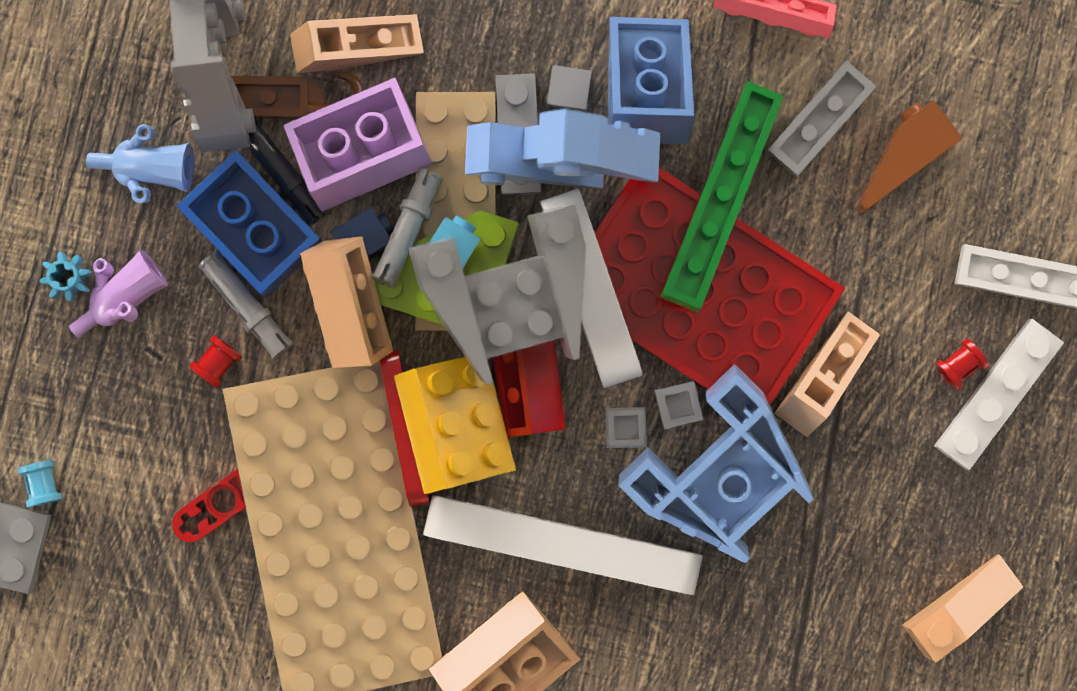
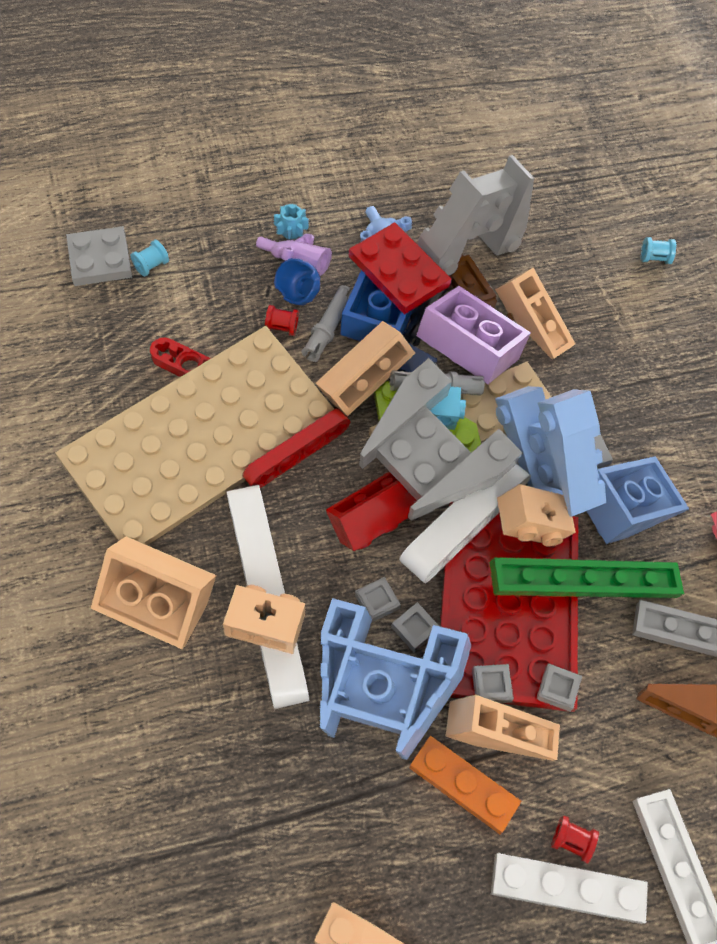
camera: 65 degrees right, 25 degrees down
yellow brick [394,357,516,494] -> none
none -> light nougat brick [223,585,305,654]
none -> blue hair [274,258,320,306]
none -> red plate [349,222,451,314]
none -> orange plate [409,735,522,834]
none -> light grey tile [472,664,514,703]
none -> light nougat brick [497,484,575,546]
none -> light grey tile [536,663,582,712]

